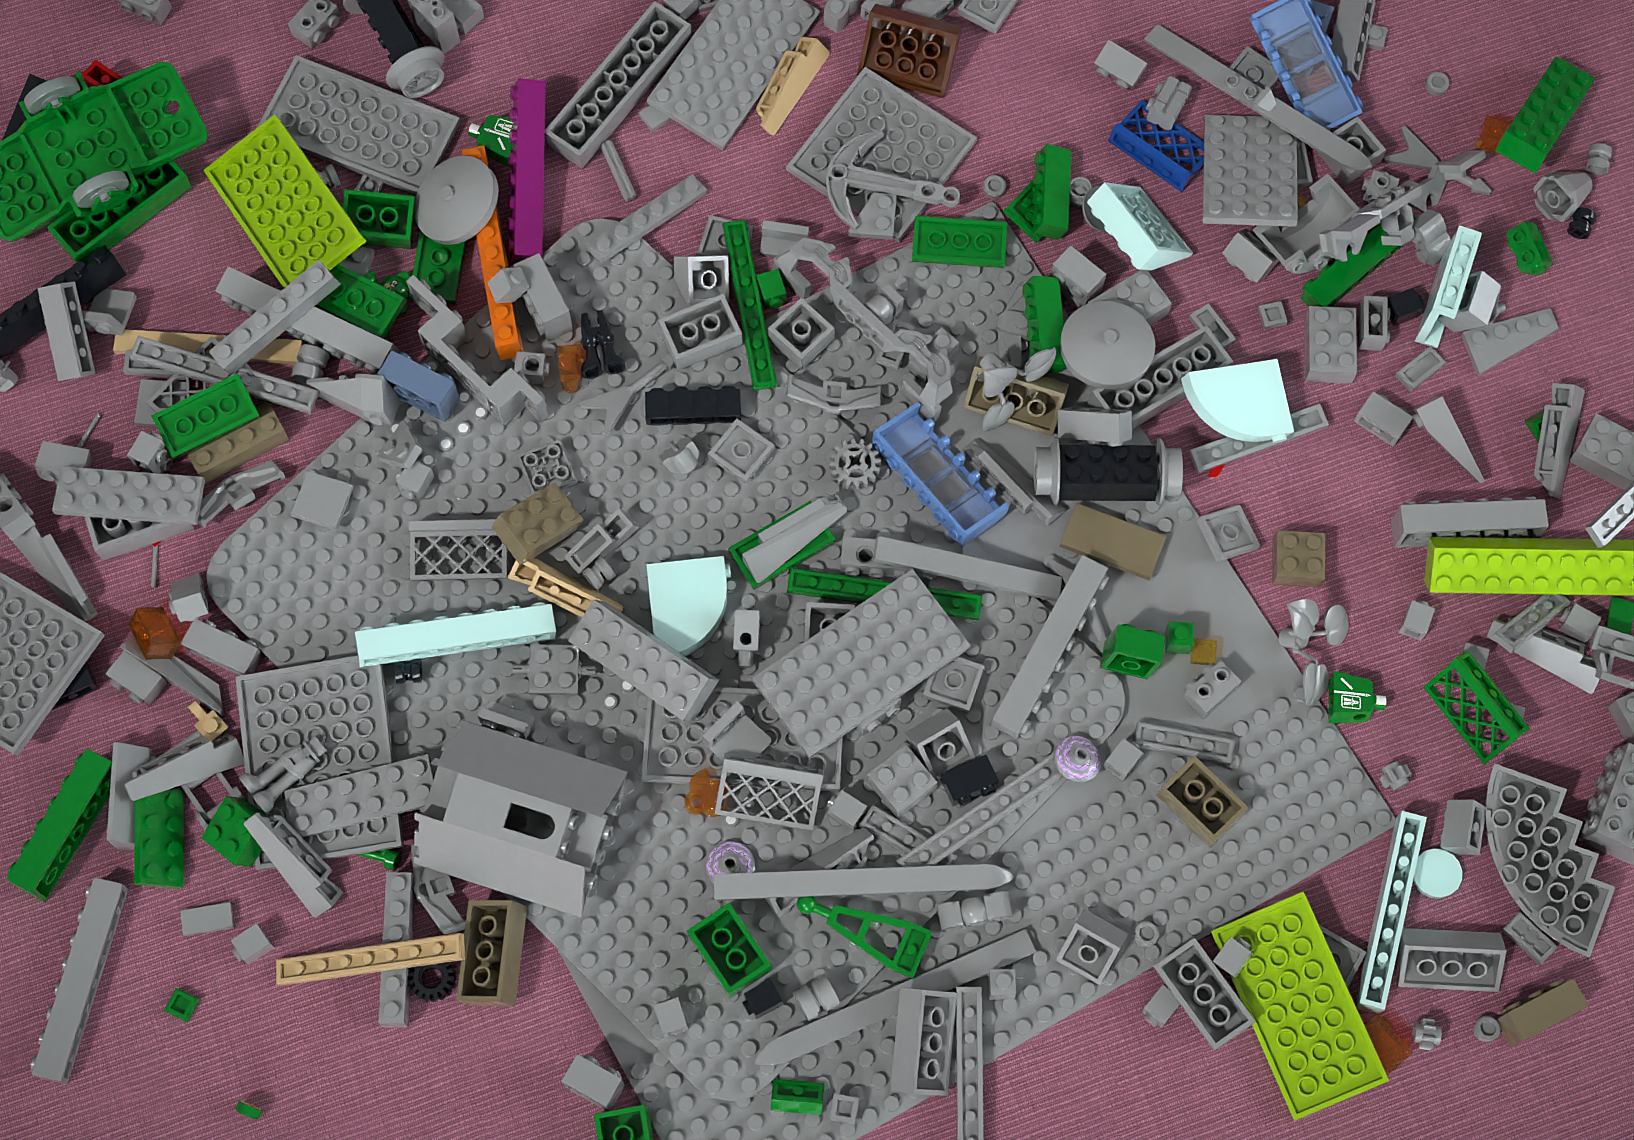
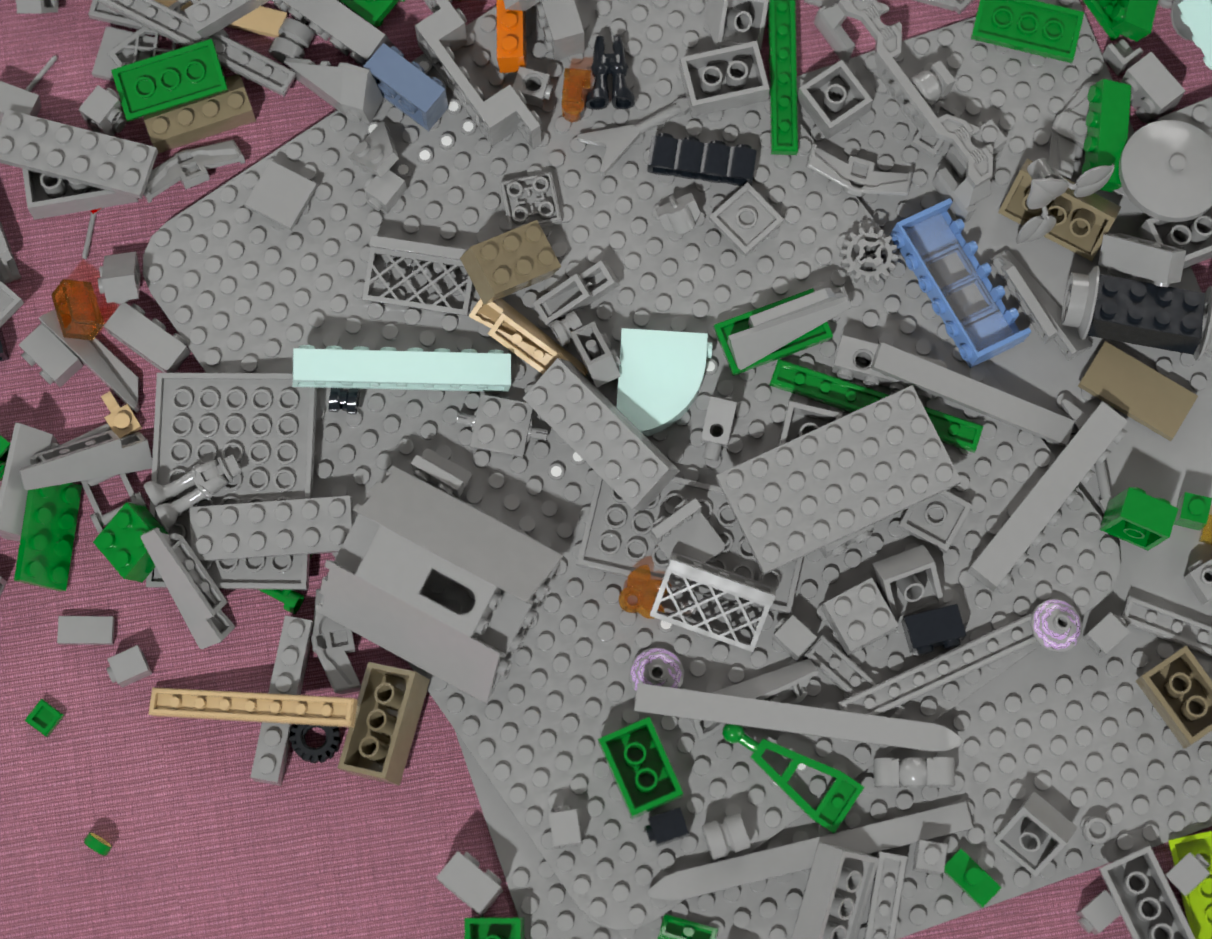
camera: 10 degrees right, 5 degrees up
green brick [756,269,787,309] -> none
none -> light grey brick [570,322,621,388]
none -> green tile [944,849,1002,909]
none -> light grey panel [1102,39,1143,76]

